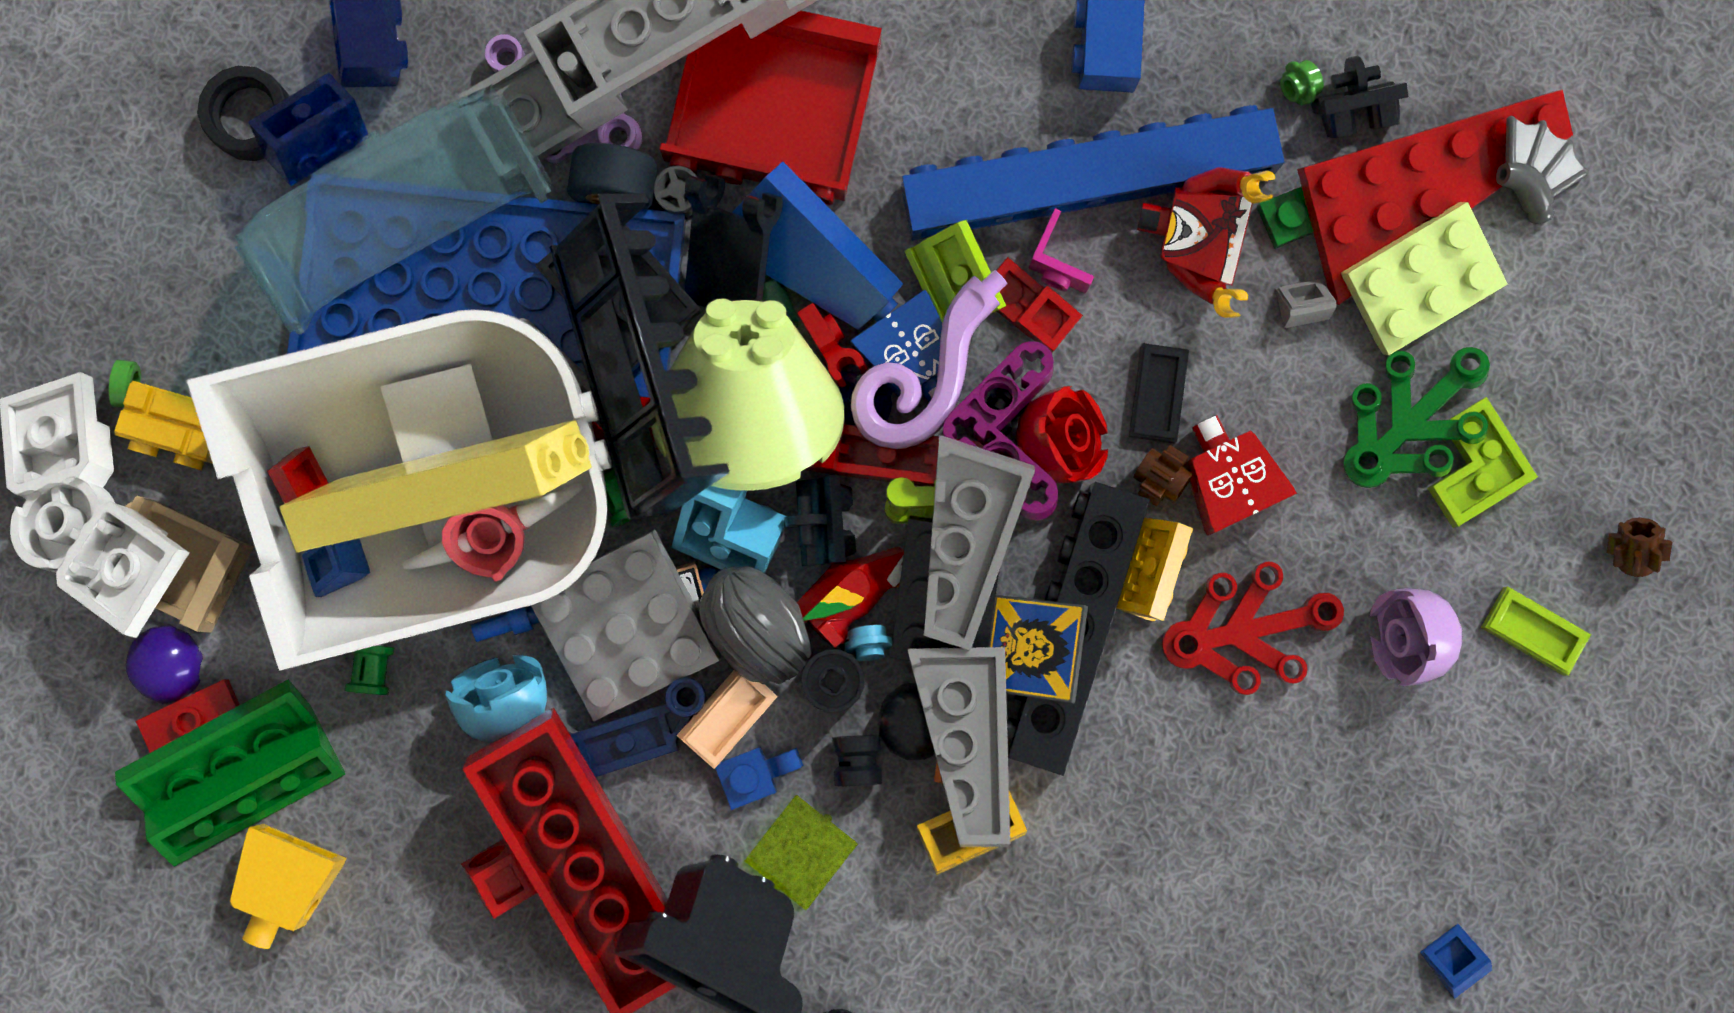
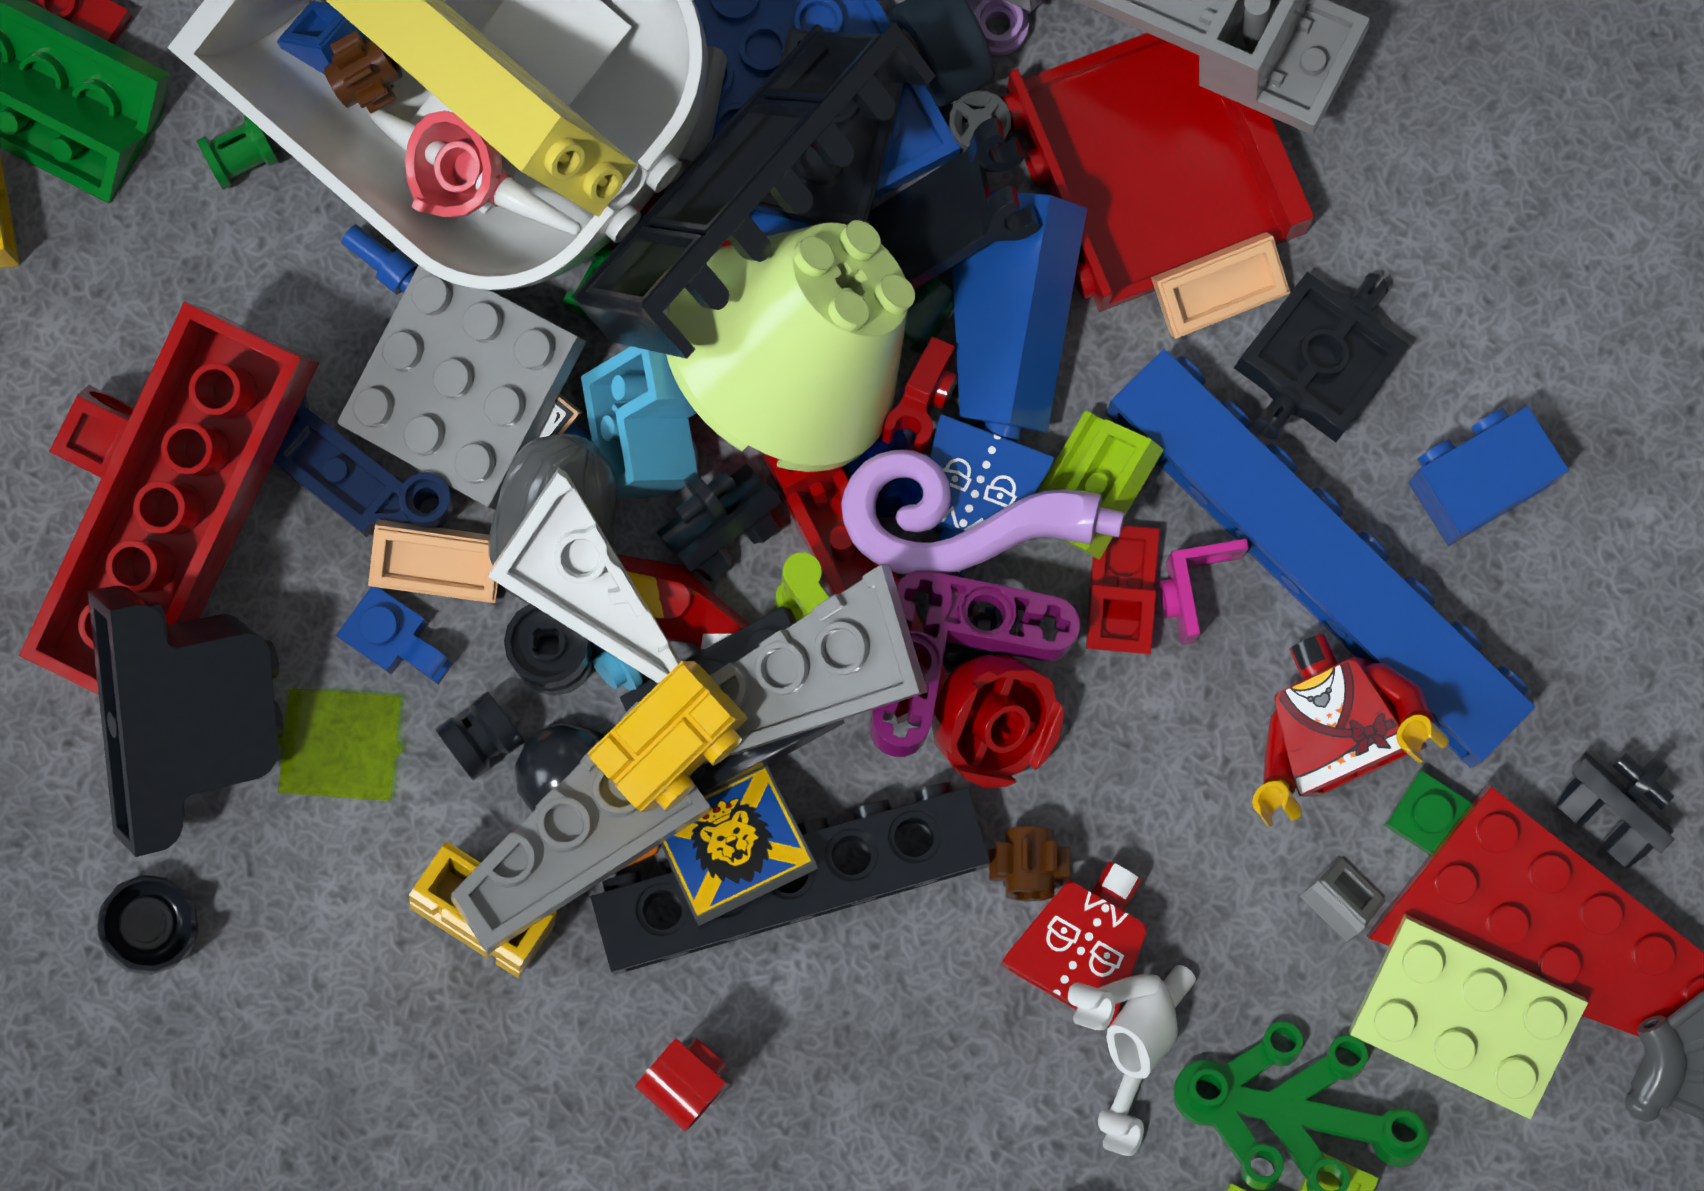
camera: 60 degrees right, 5 degrees down
medium azure cylinder [445,655,547,743] -> none
yellow bracket [1116,517,1193,621] -> none
black tile [1129,343,1189,444] -> none
red plant [1162,561,1344,695] -> none
bright green plate [1280,60,1324,105] -> none
none -> reddish brown gear [324,30,403,113]
none -> white wing [488,467,681,684]
none -> yellow brick [588,661,748,812]
none -> red plate [635,1038,731,1132]
none -> white piece [1068,965,1196,1156]
none -> light nougat tile [1151,232,1290,339]
none -> black plate [1234,272,1409,443]

